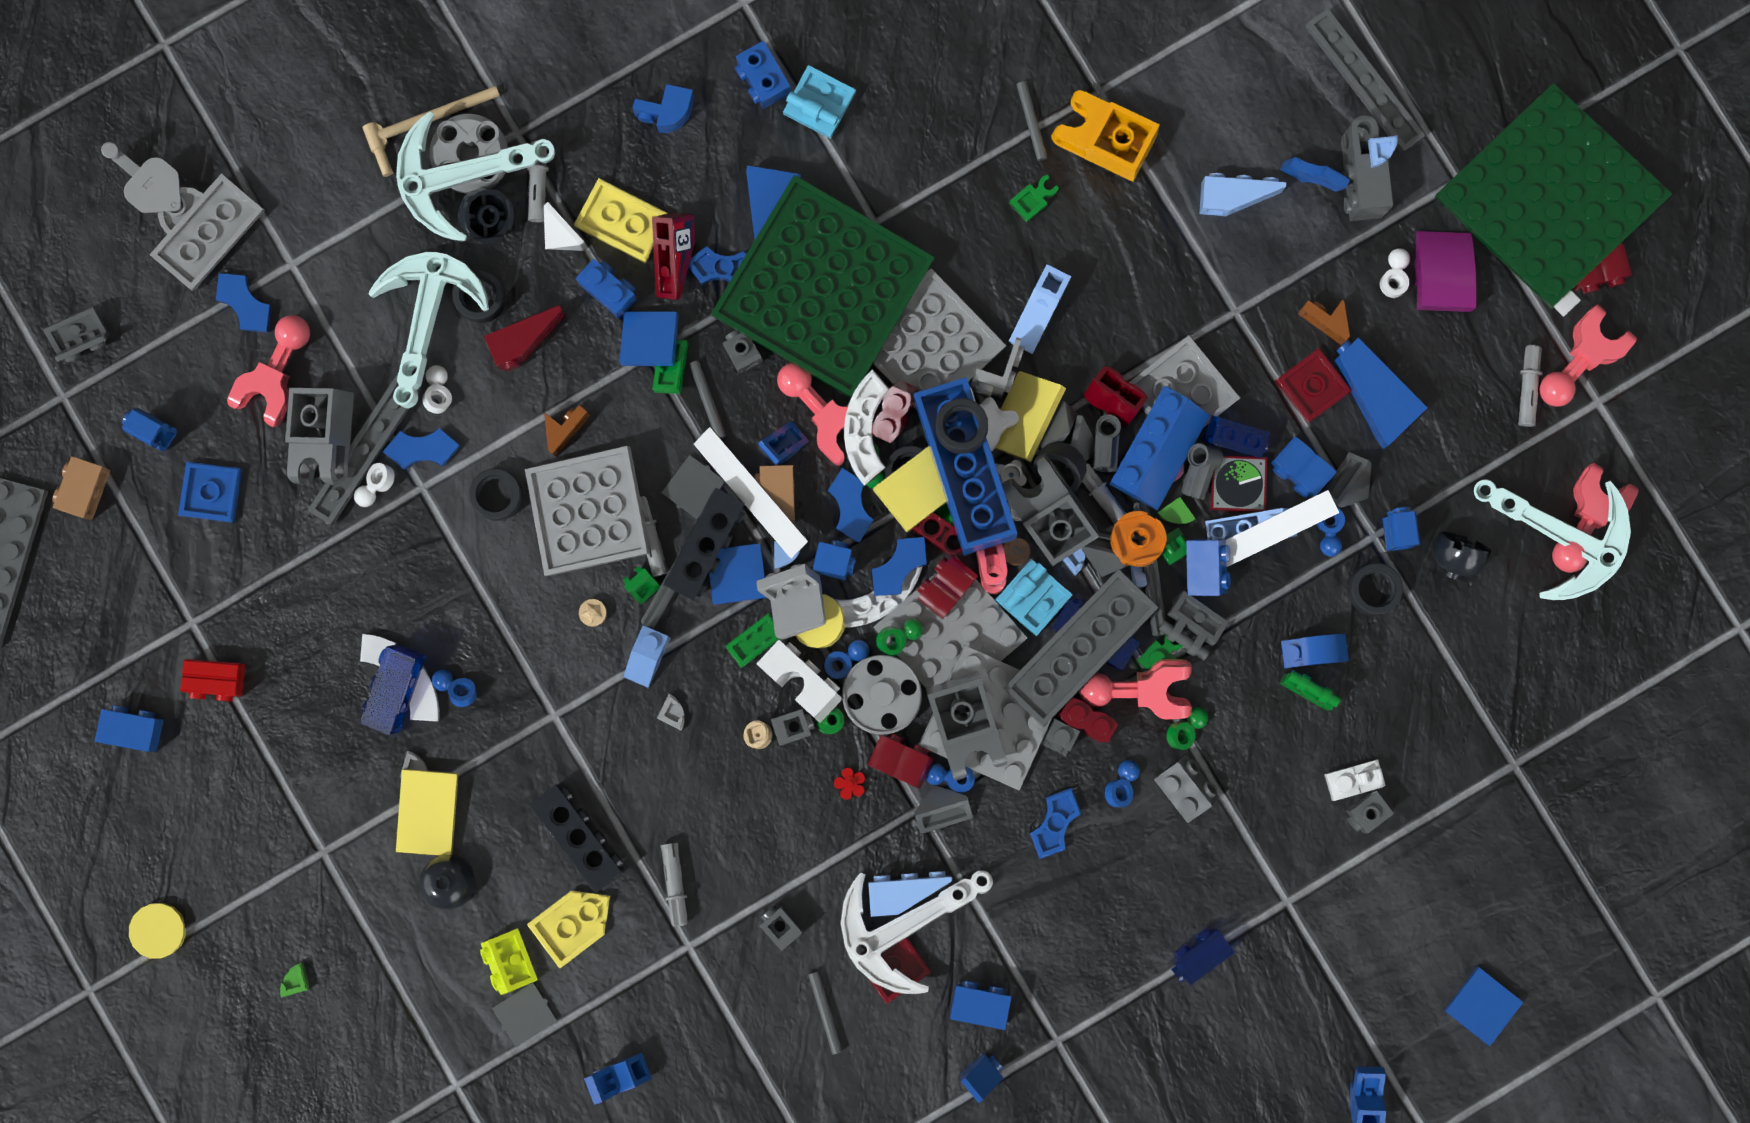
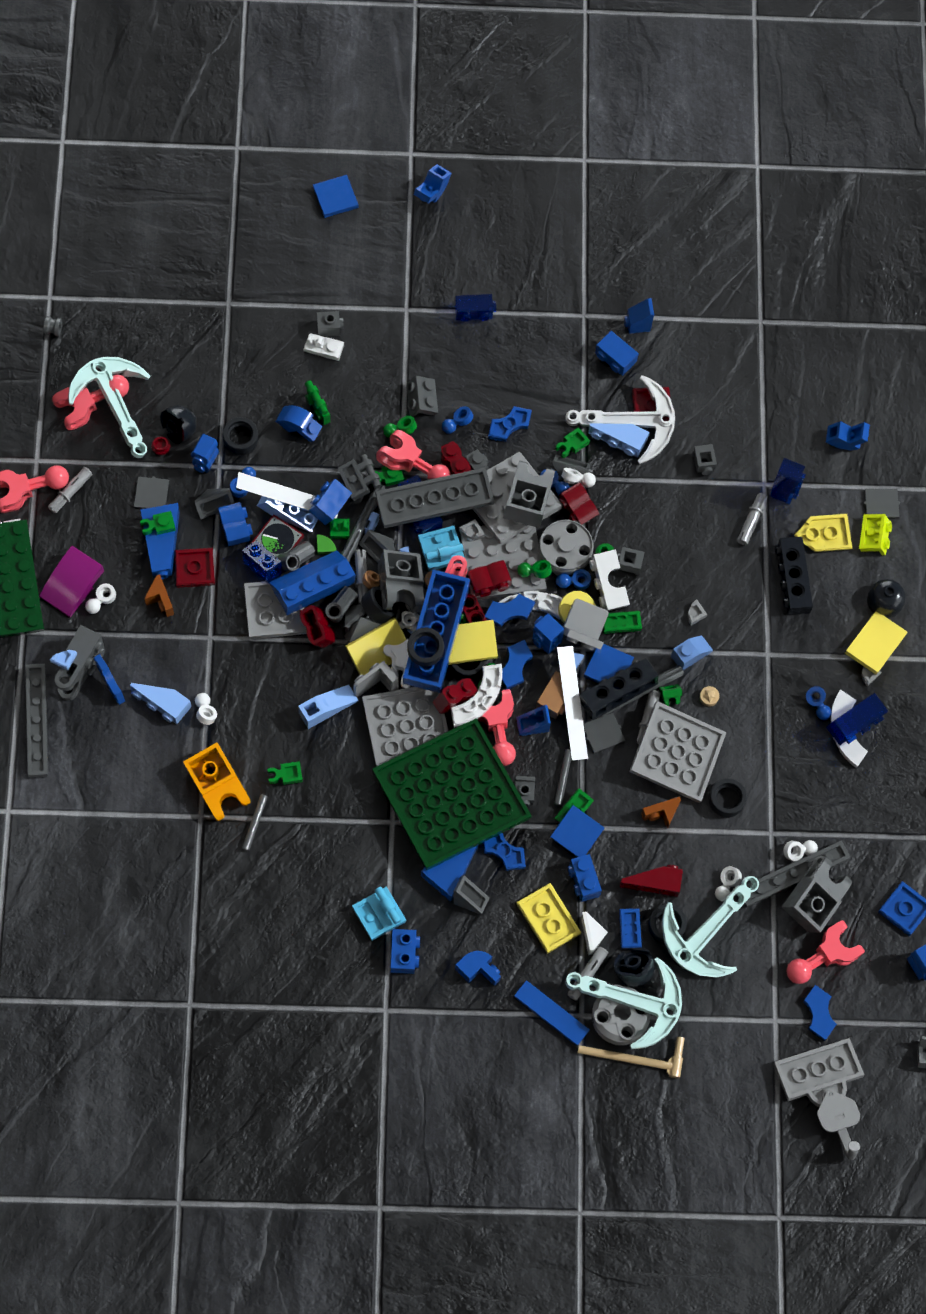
camera: 155 degrees left, 15 degrees down
blue tile [383,428,461,470] -> none
dark red slope [652,212,695,300] -> none
tan tile [744,721,772,749] -> none
dark grey bar [808,971,843,1055] -> none
red plant [834,768,865,799] -> none
orange plate [1110,511,1167,567] -> none
none -> dark grey wheel [43,316,62,337]
none -> dark grey piece [134,476,169,509]
none -> green plate [140,511,176,535]
none -> dark red plate [151,437,170,455]
none -> white plate [195,693,217,725]
none -> medium nougat plate [362,571,380,589]
none -> dark grey slope [453,875,489,914]
none -> light grey tile [459,519,485,539]
none -> blue tile [514,980,590,1046]
none -> green plate [555,427,590,458]
none -> white plate [561,468,596,488]
none -> blue plate [619,909,642,949]
none -> clear blue brick [769,458,806,504]

